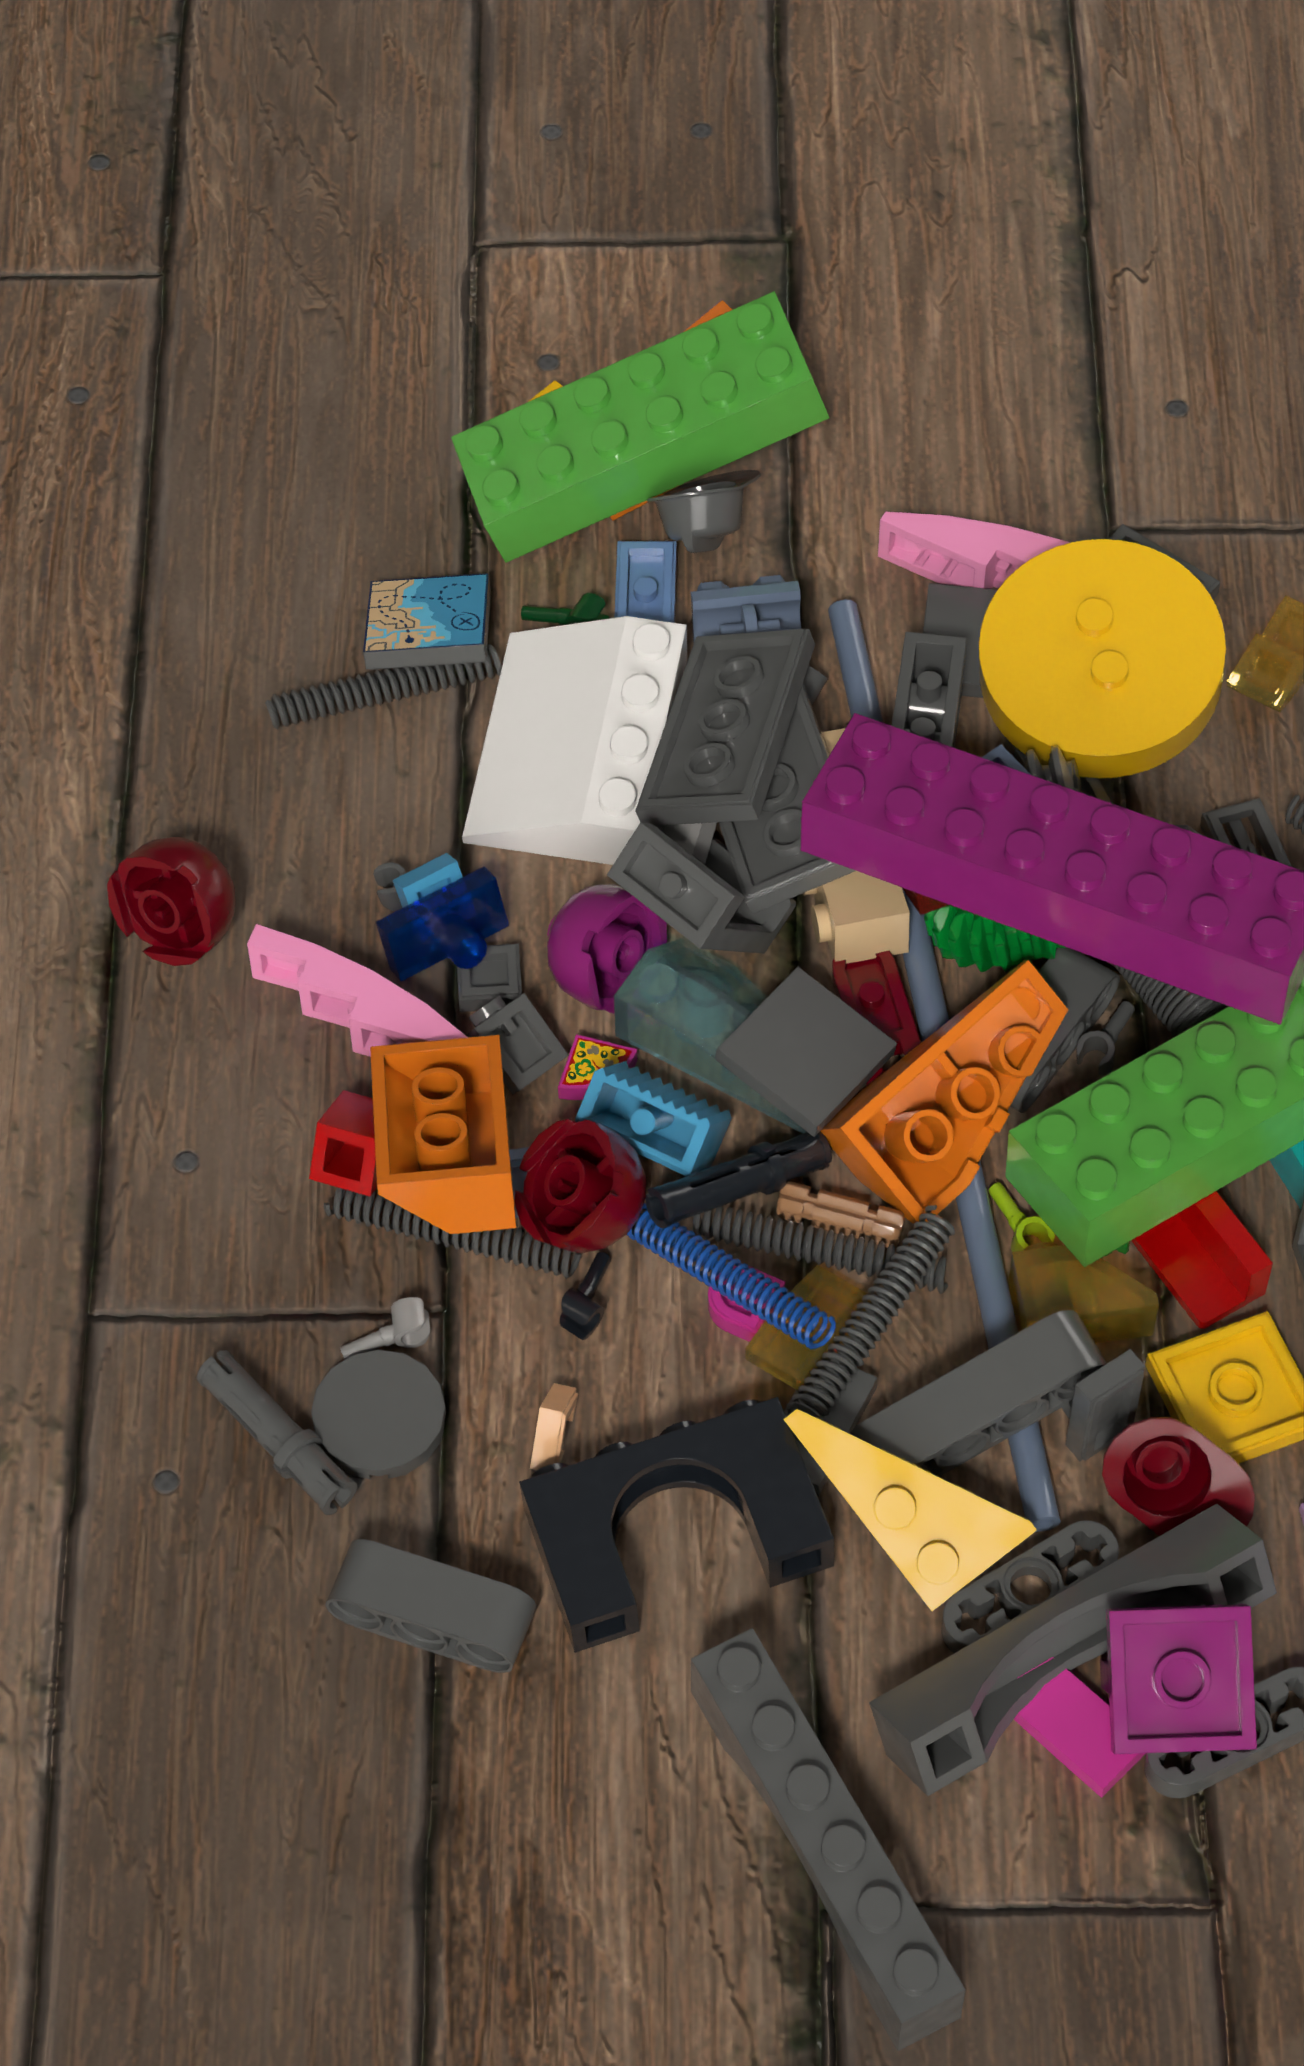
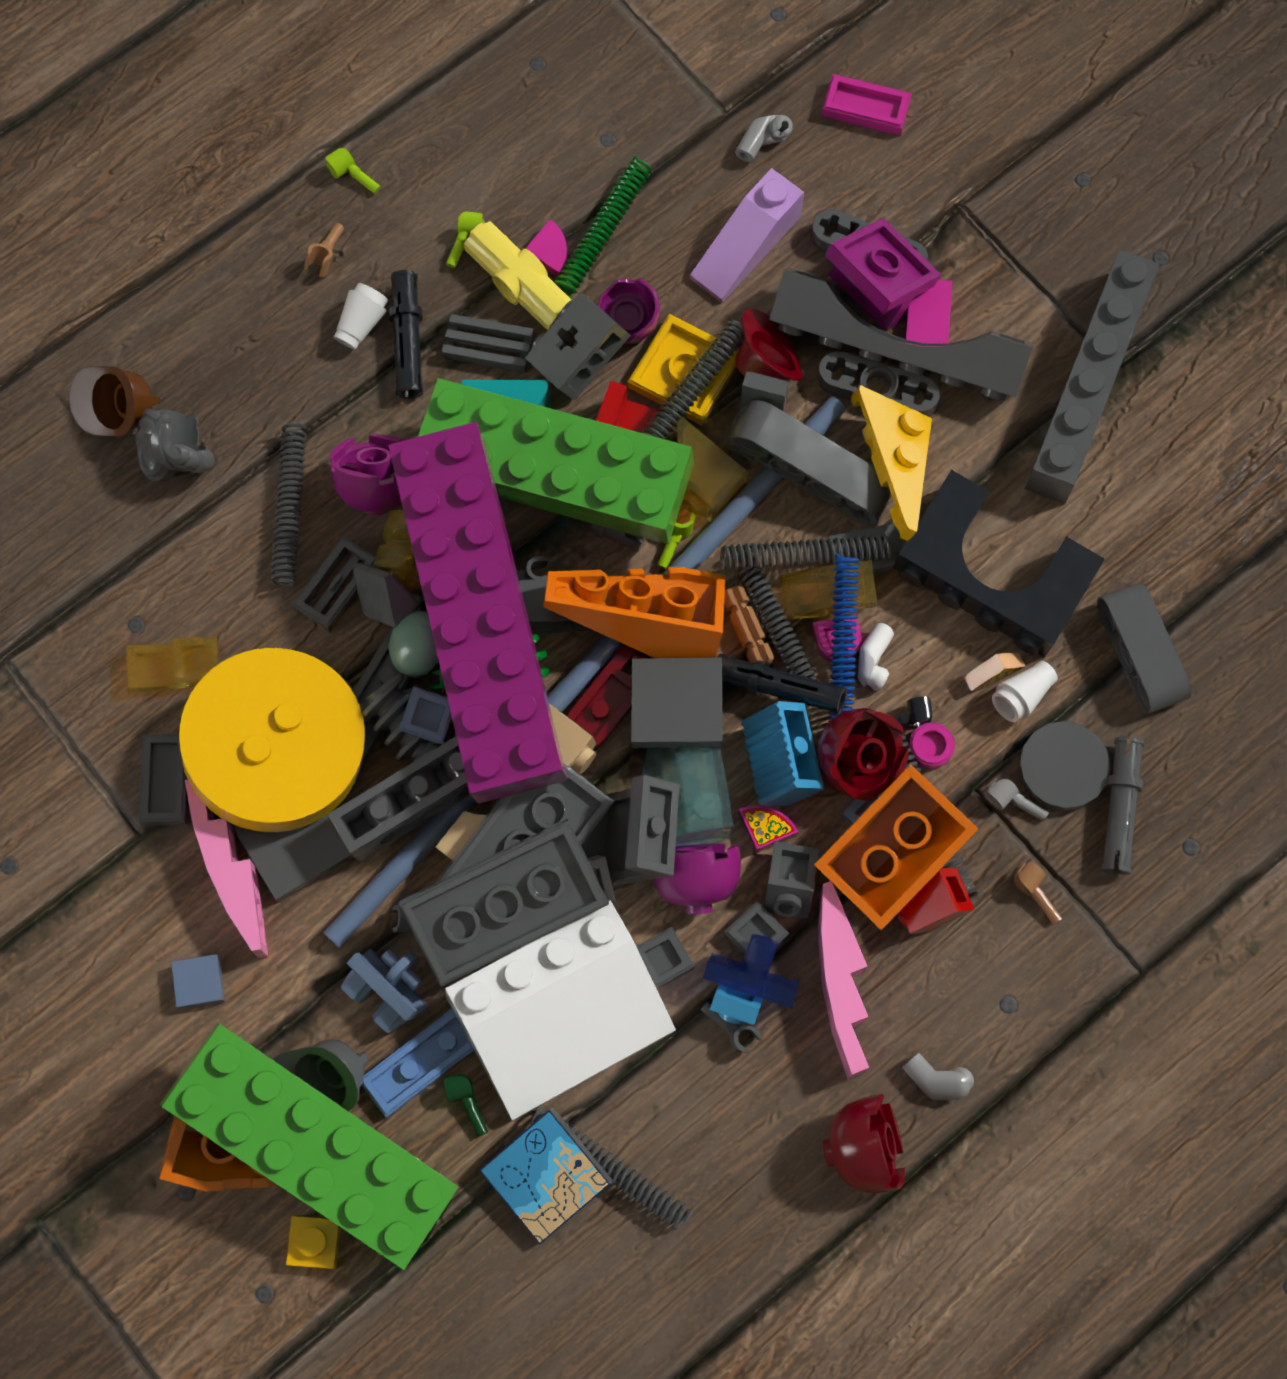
camera: 130 degrees left, 15 degrees up
none -> sand blue tile [171,954,225,1010]
none -> dark grey tile [636,927,695,990]
none -> dark grey piece [643,320,745,439]
none -> white arm [858,623,894,691]
none -> light grey arm [902,1053,974,1100]
none -> dark pink tile [908,723,955,770]
none -> white cone [992,661,1058,722]
none -> medium nougat hand [1013,861,1062,924]

